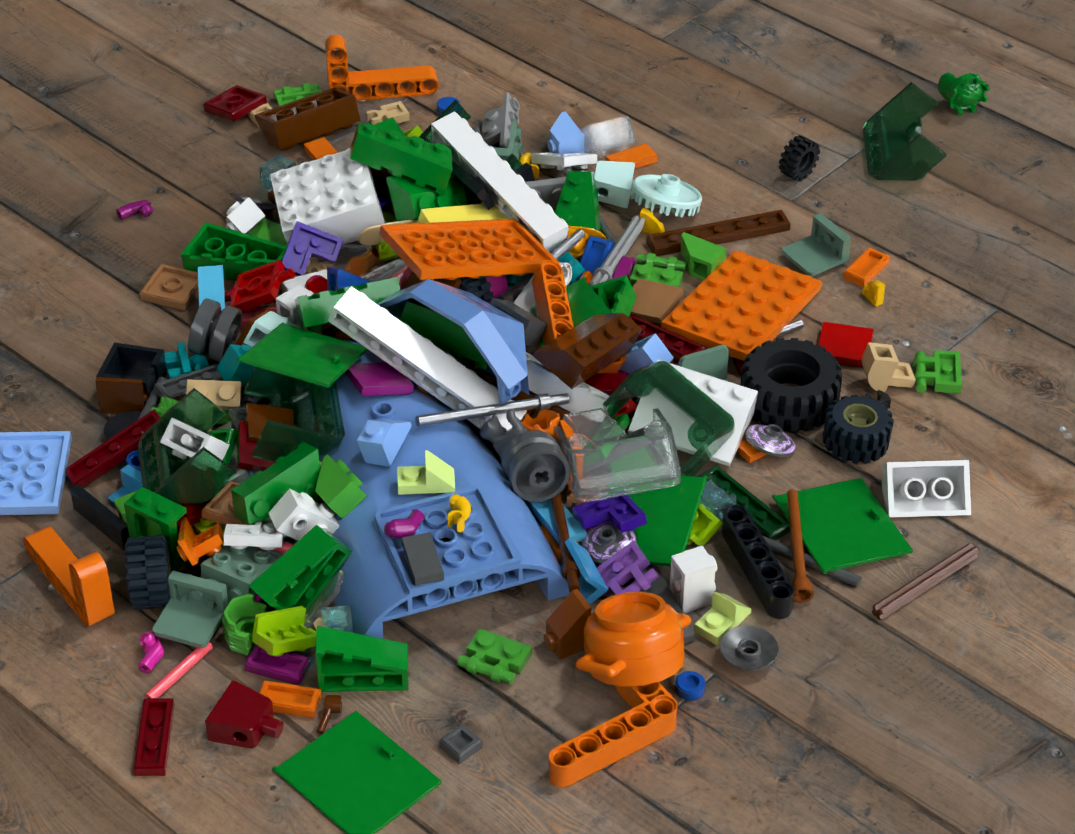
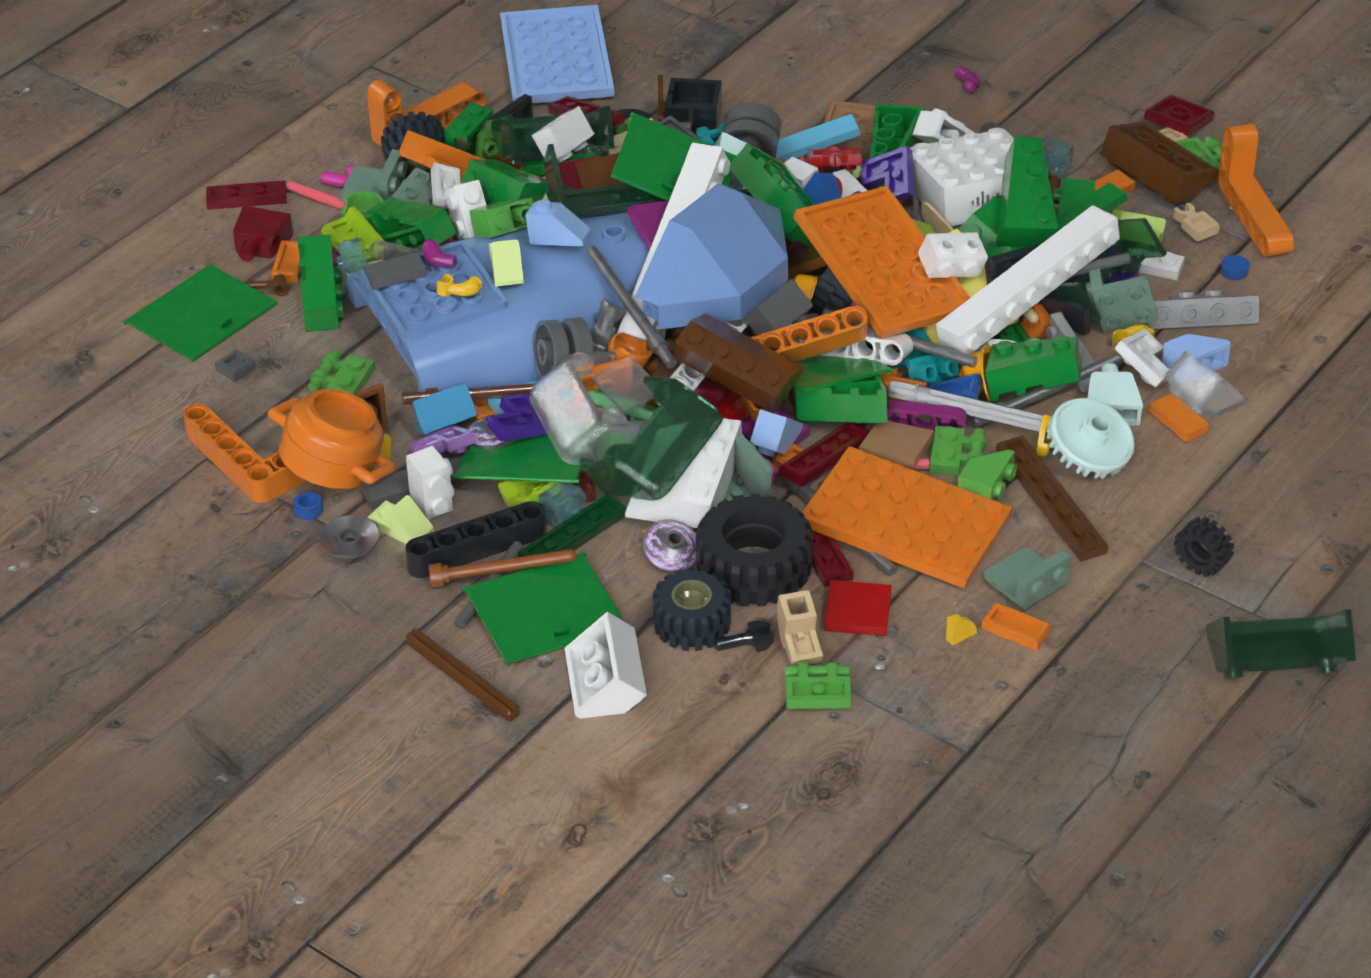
camera: 85 degrees right, 0 degrees up
none -> white brick [918,232,988,278]

